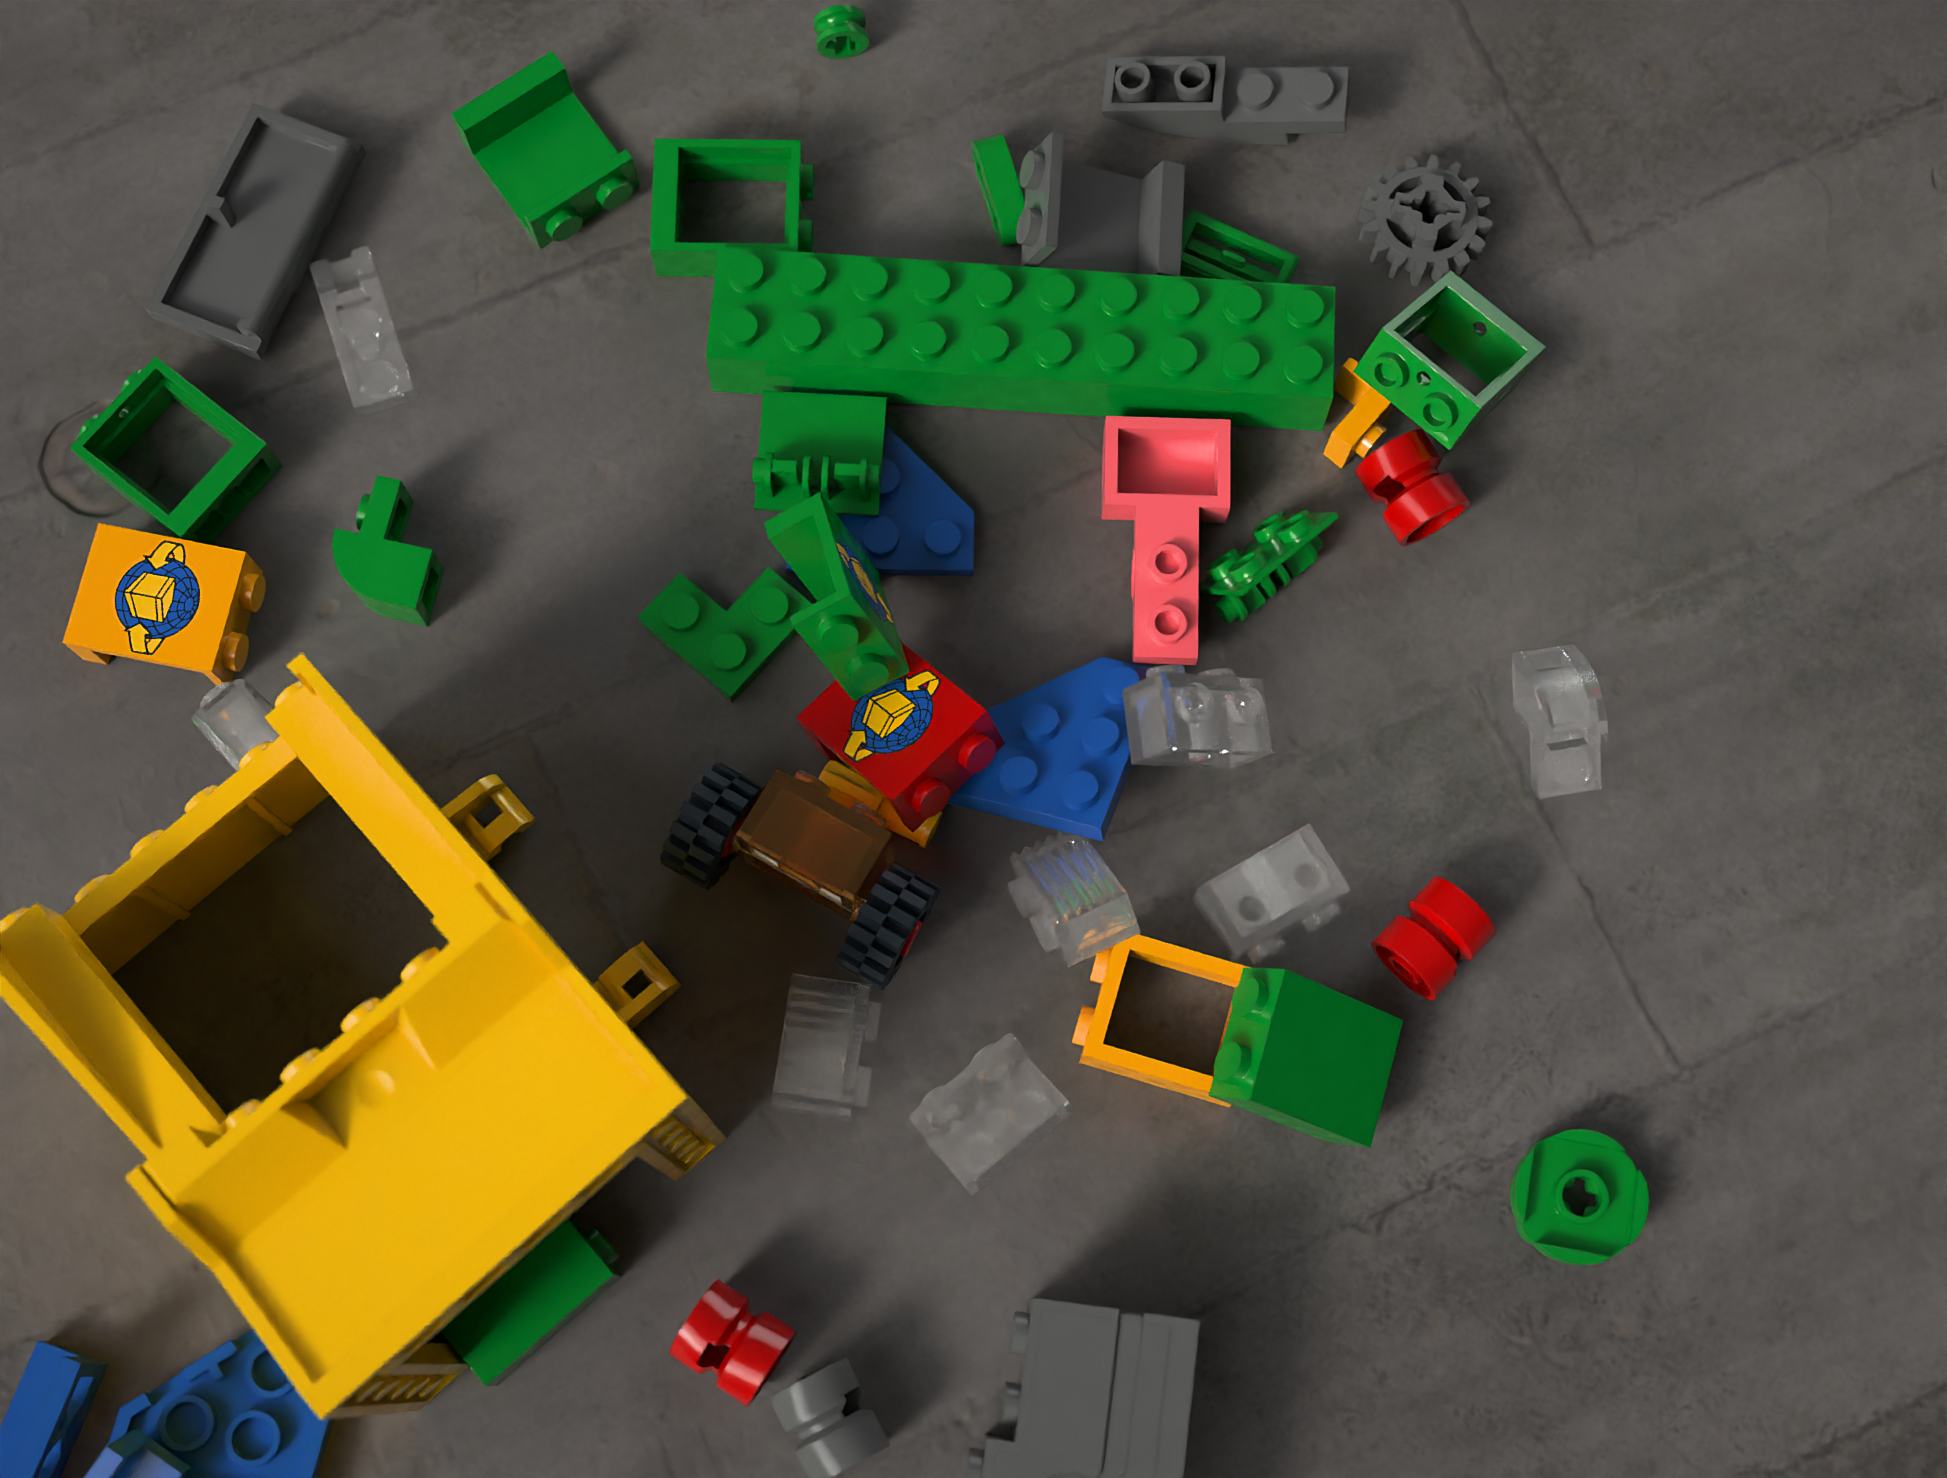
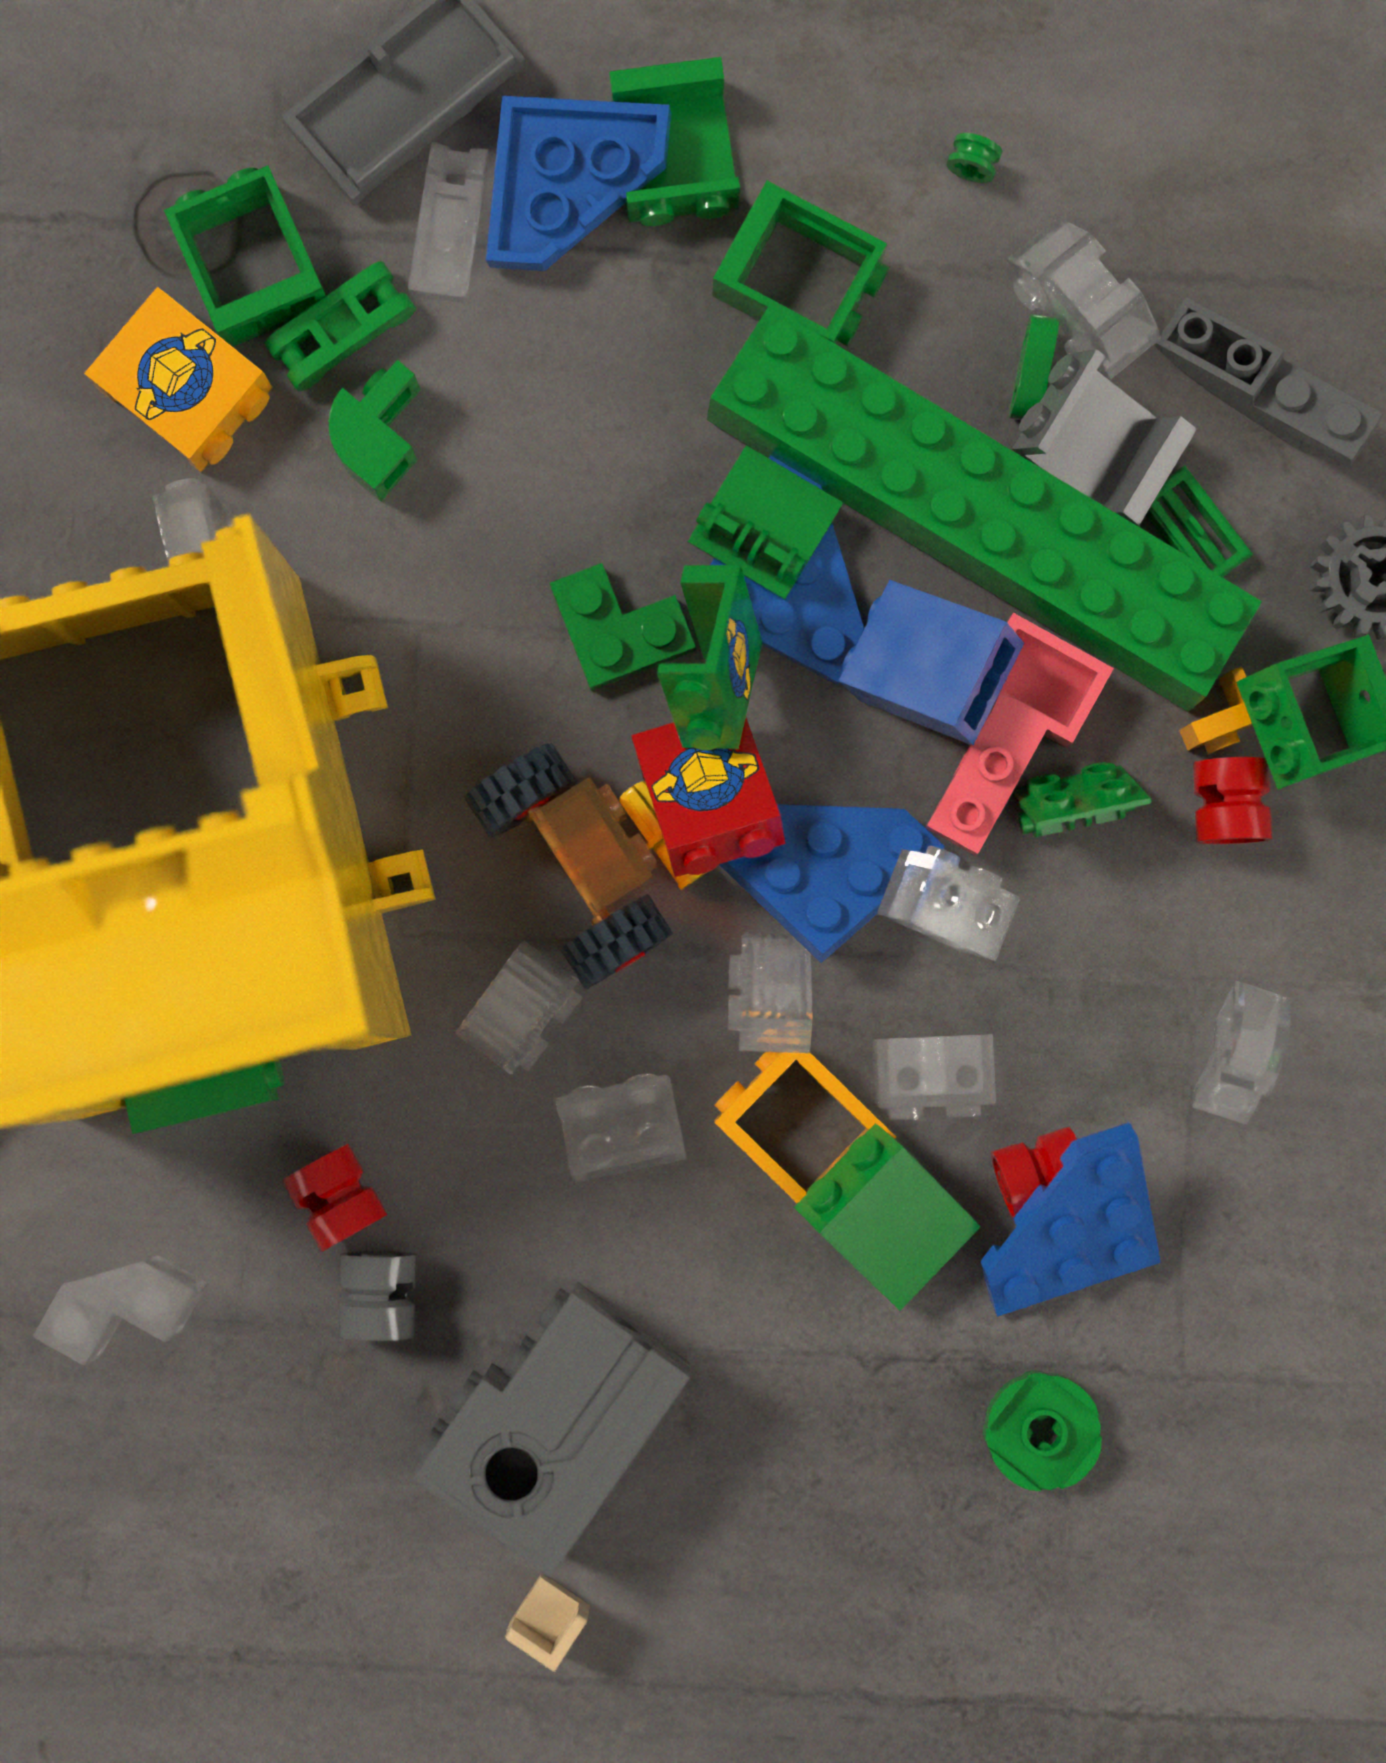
camera: 25 degrees right, 10 degrees up
none -> green plate [264,261,416,392]
none -> blue plate [486,96,671,271]
none -> blue brick [839,580,1024,745]
none -> blue plate [981,1122,1161,1317]
none -> clear brick [1007,217,1162,380]

